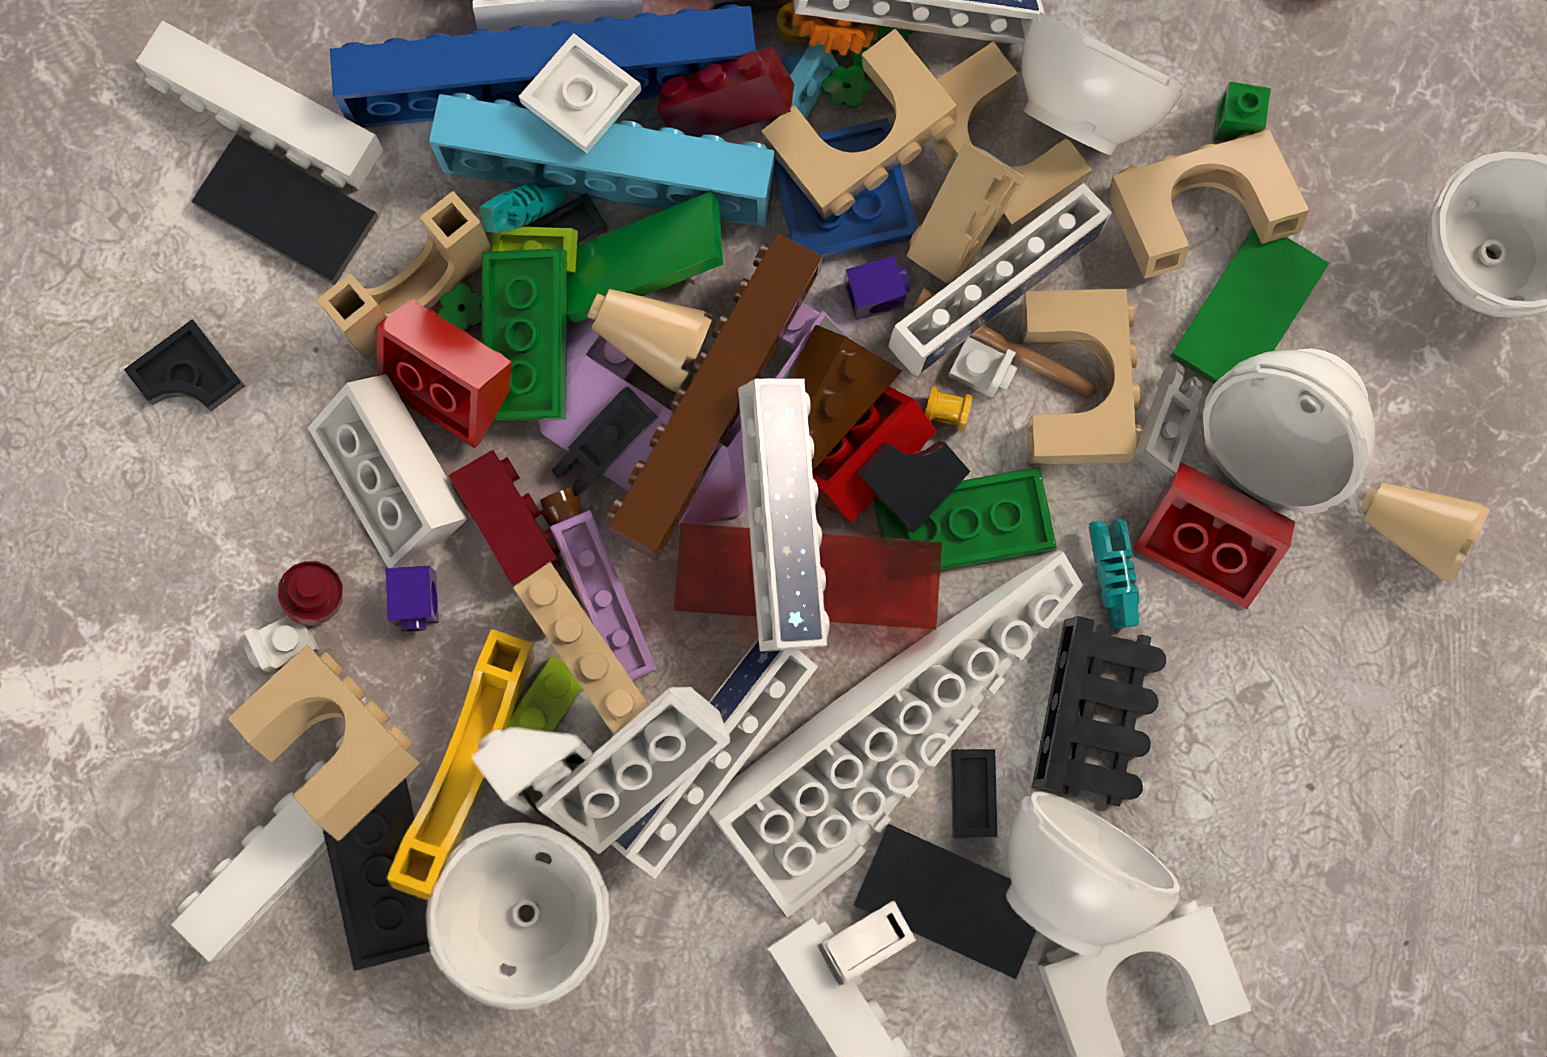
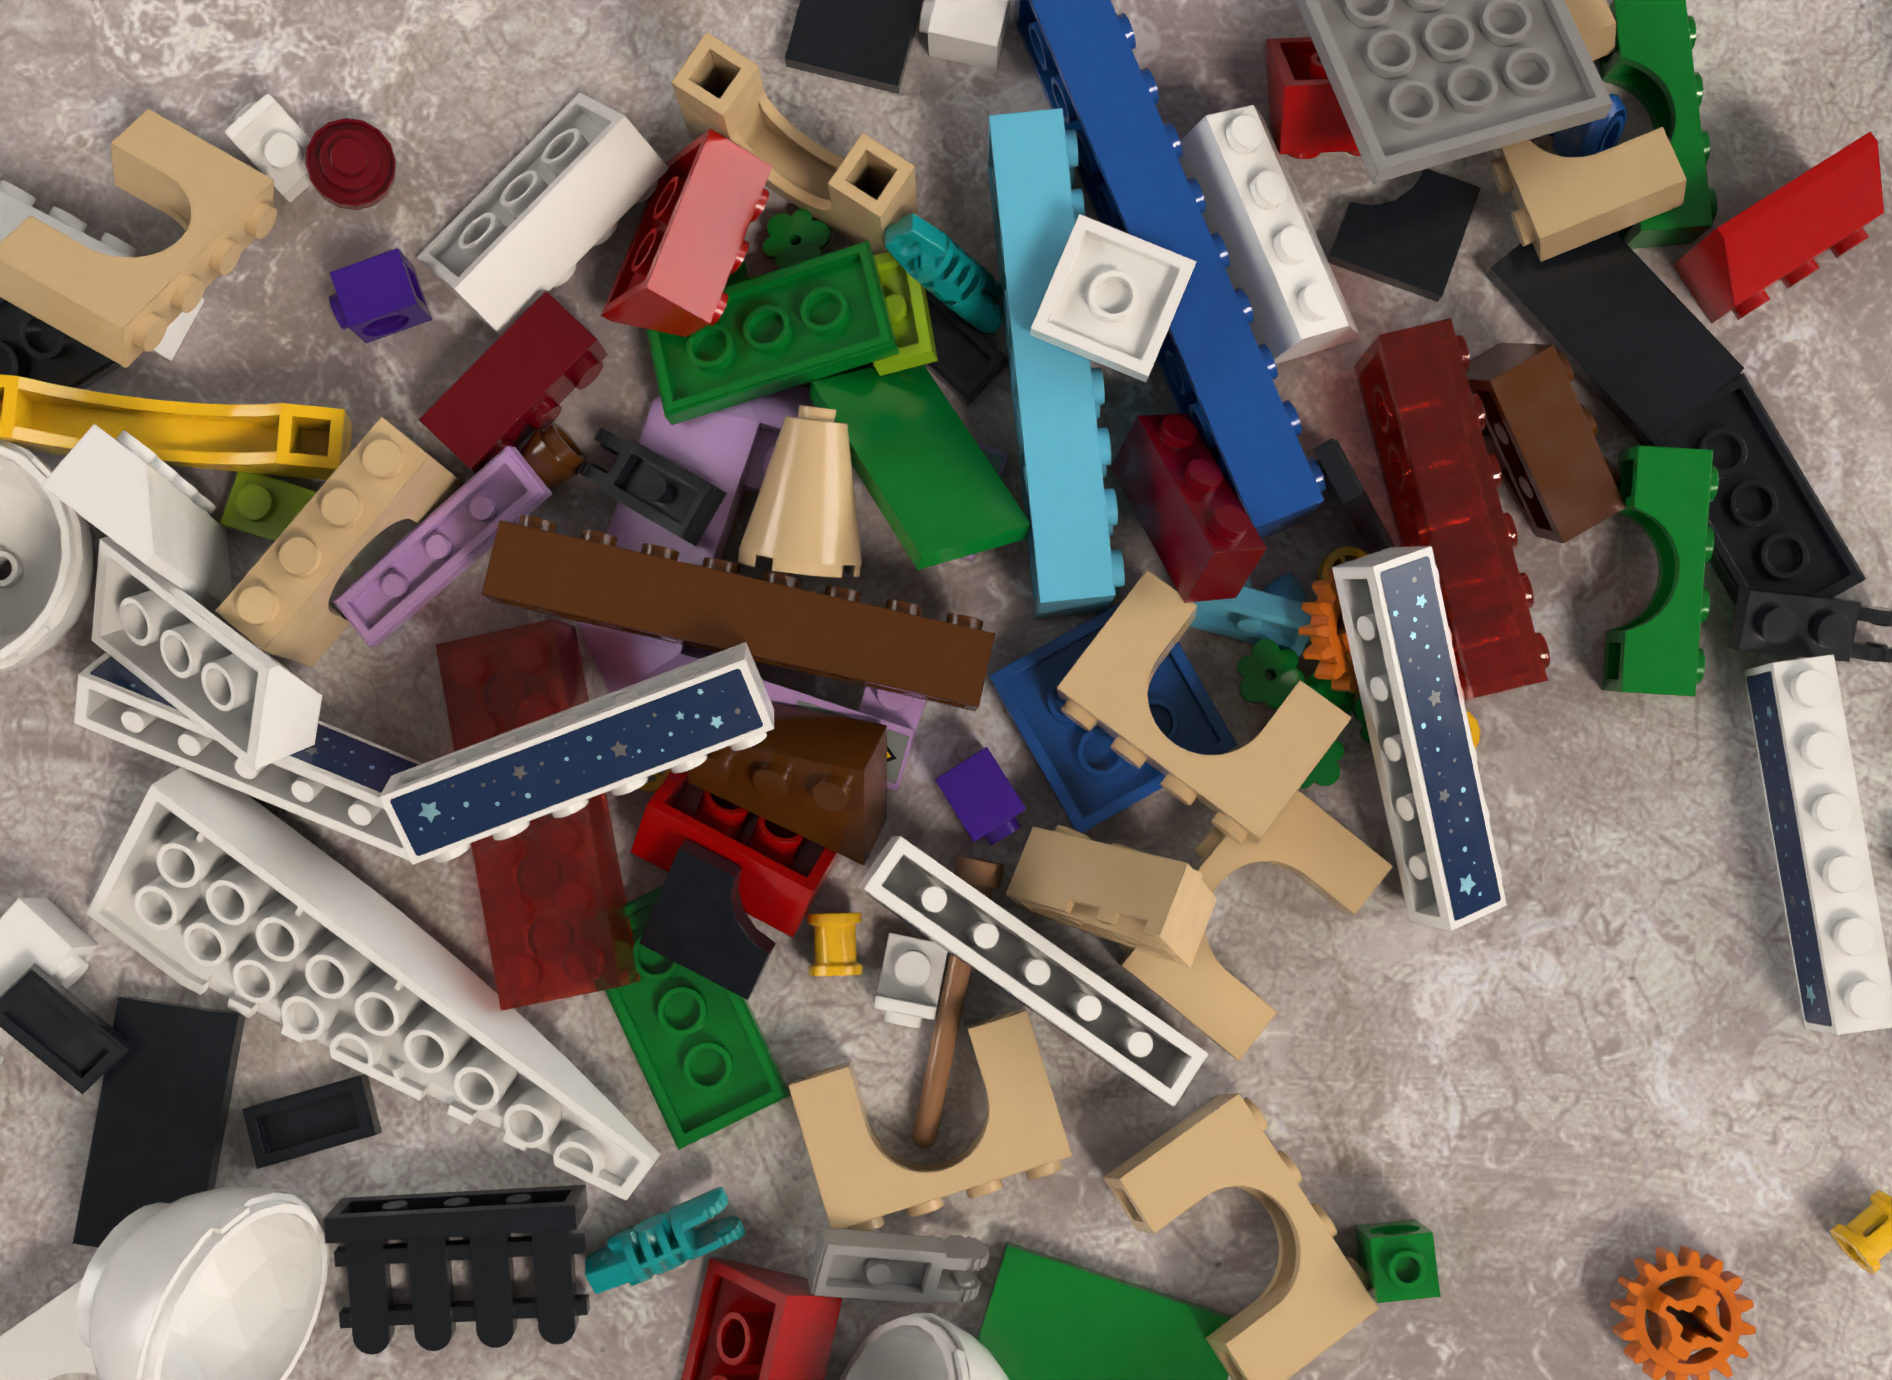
camera: 80 degrees right, 5 degrees up
white piece [1022,12,1182,156] -> none

